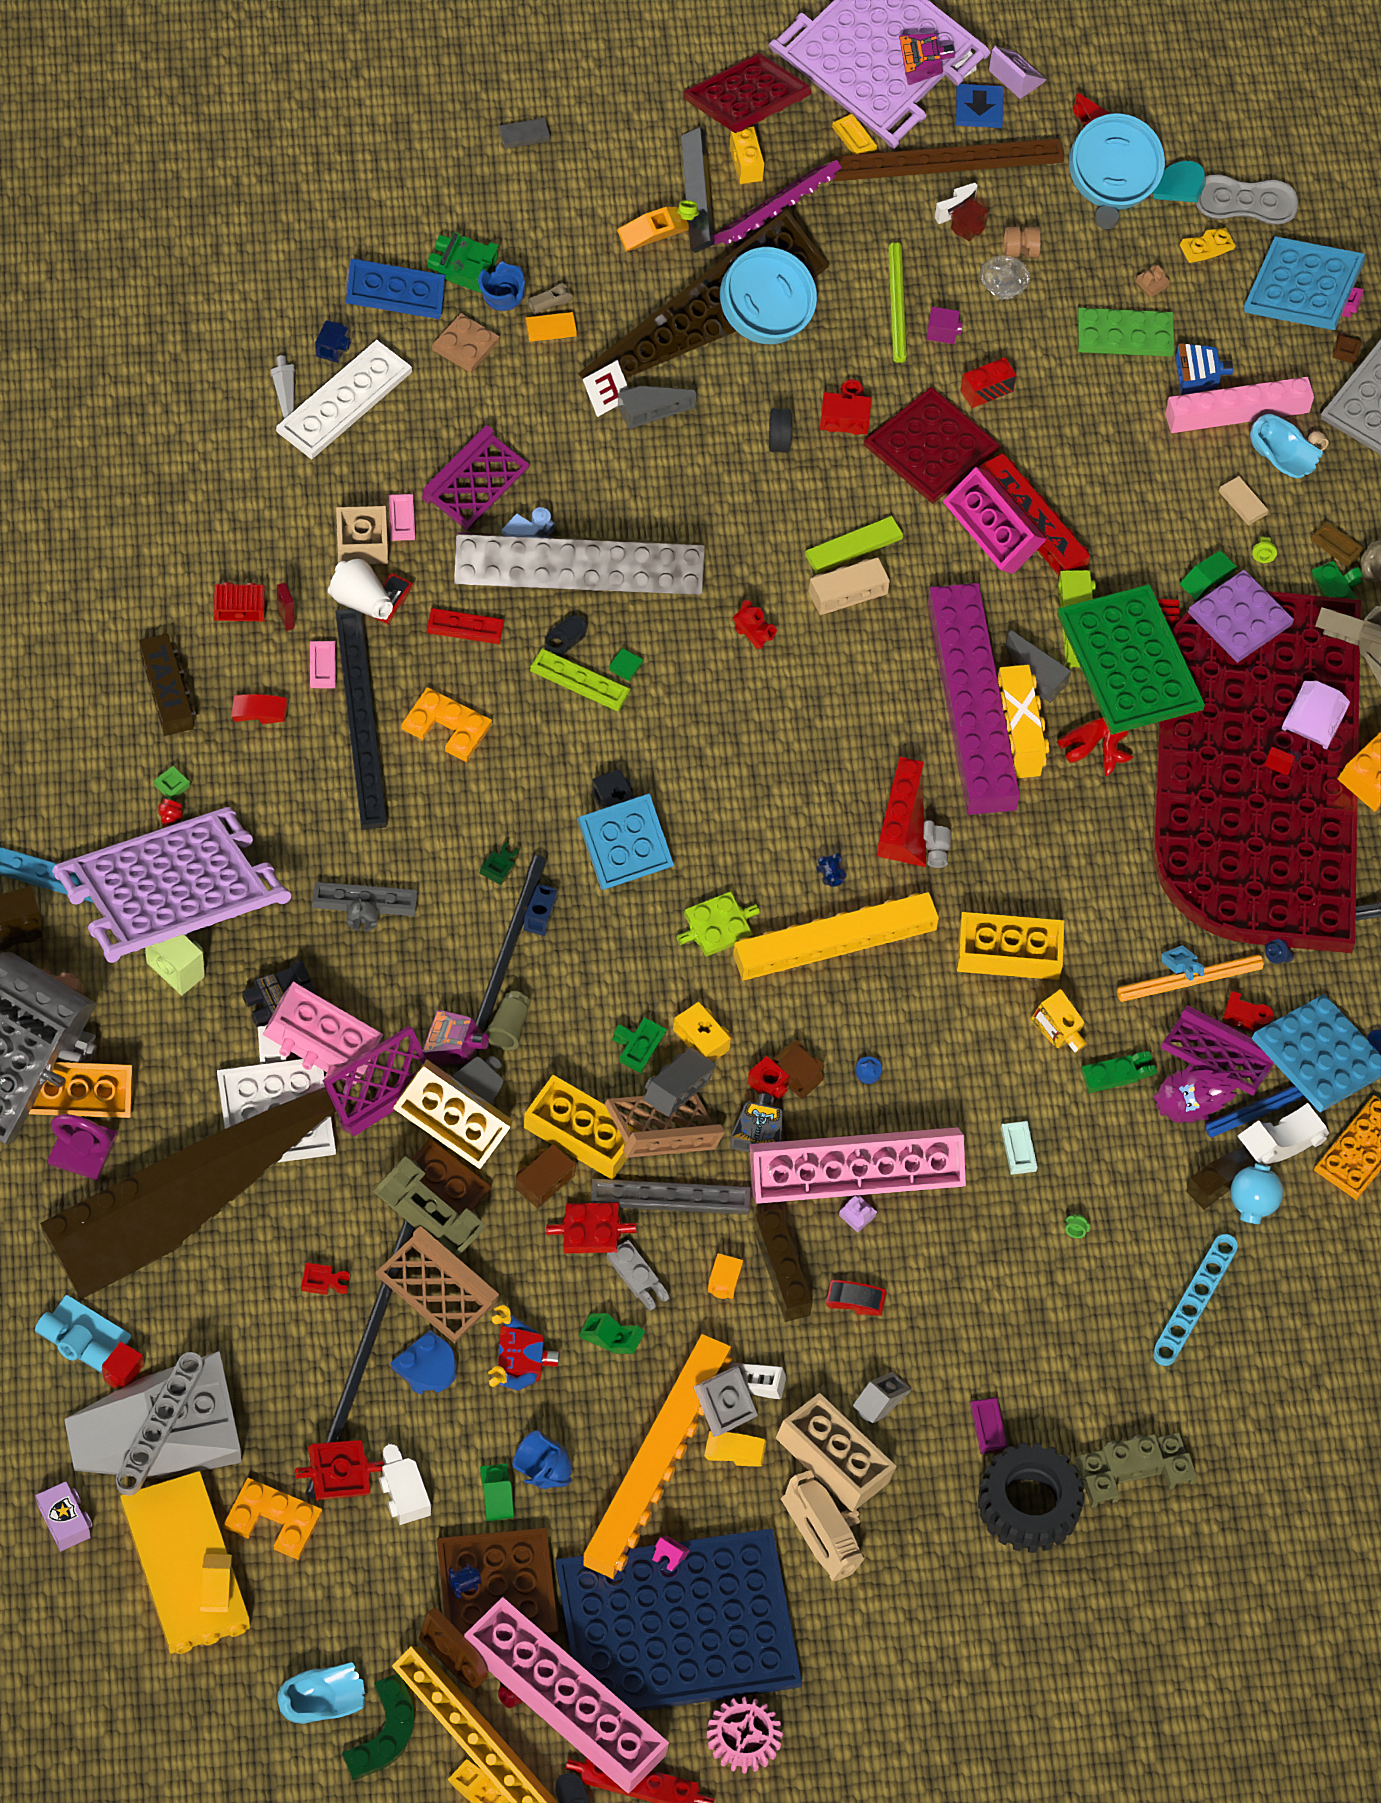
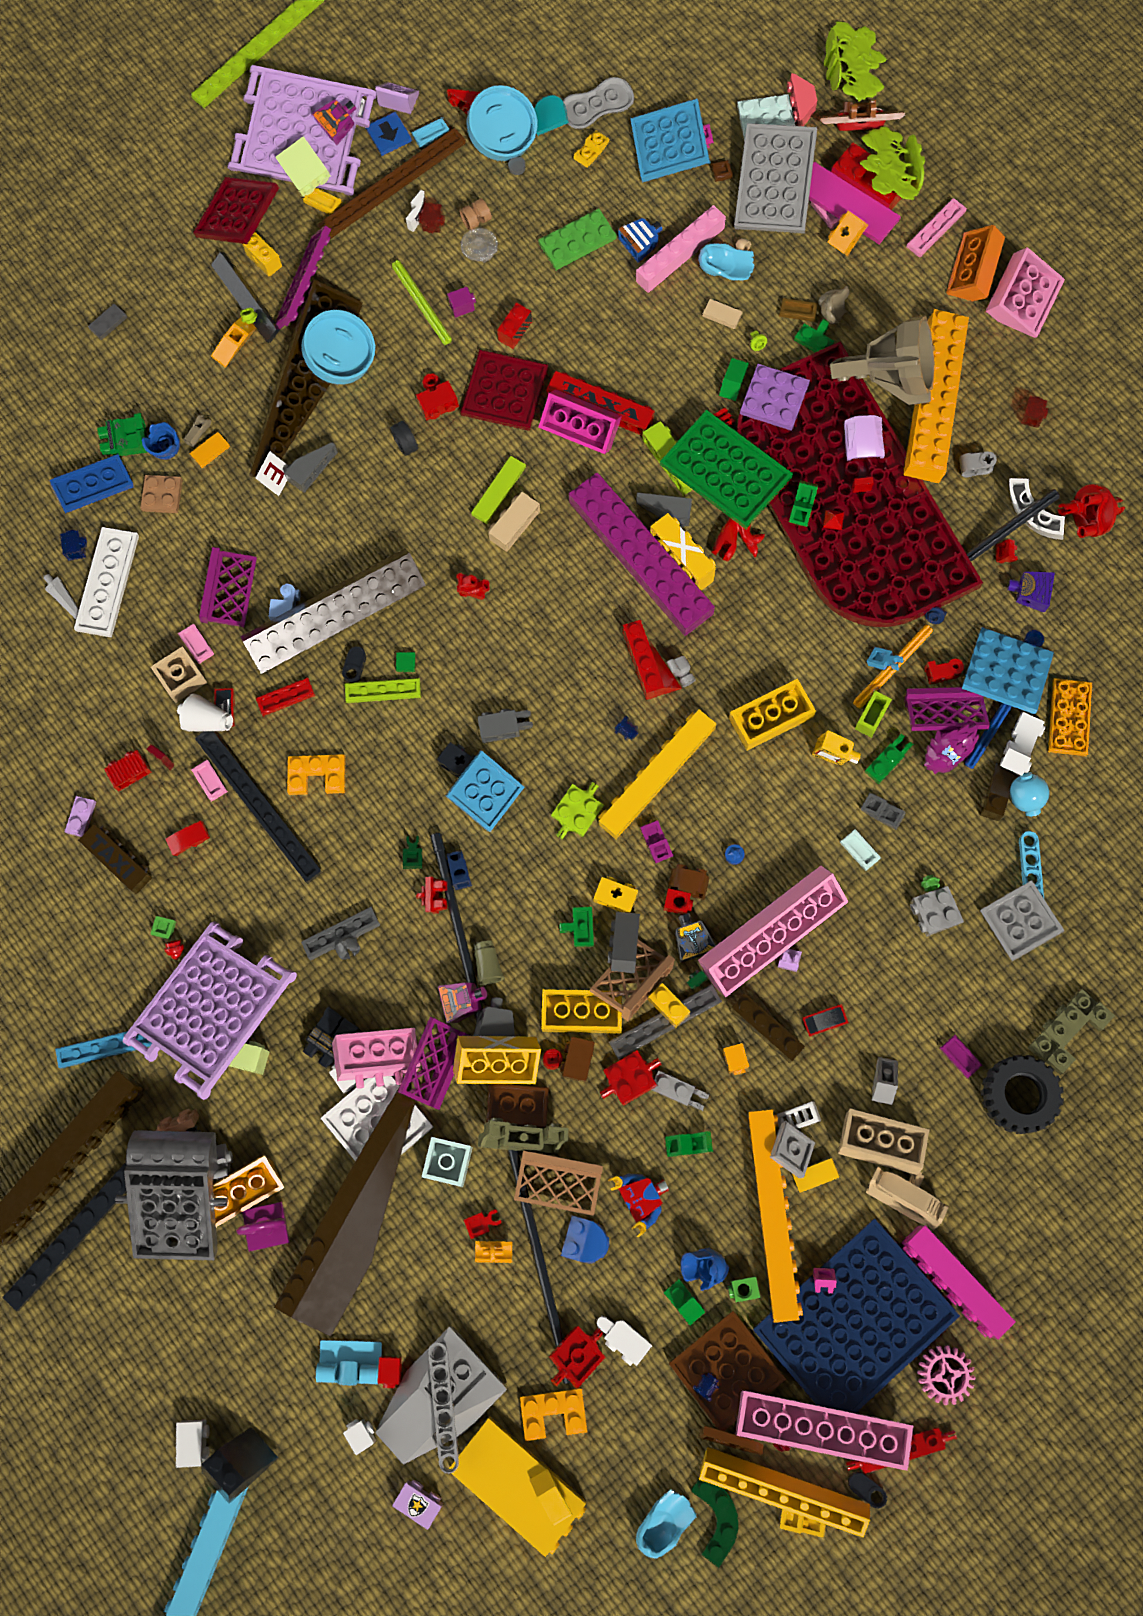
camera: 20 degrees left, 15 degrees up
medium nougat tile [1136,265,1170,298] -> none
none -> lavender plate [65,796,96,837]
none -> yellowish green brick [275,136,331,197]
none -> white brick [343,1419,377,1455]
none -> medium azure tile [412,118,450,149]
none -> red hips [416,877,447,914]
none -> light aqua brick [422,1137,473,1187]
none -> light orange hips [475,1241,513,1263]
none -> dark grey hinge [478,709,533,743]
none -> red tile [542,1049,563,1070]
none -> magenta slope [639,820,673,863]
none -> yellow brick [648,983,691,1028]
none -> dark green plate [686,970,709,989]
none -> bright green brick [728,1276,760,1302]
none -> green slope [789,480,818,527]
none -> red slope [823,510,844,530]
none -> lime brick [855,691,892,738]
none -> dark grey slope [861,793,906,830]
none -> dark pink brick [901,1226,1016,1340]
none -> light grey plate [910,886,964,937]
none -> light grey plate [980,880,1064,962]

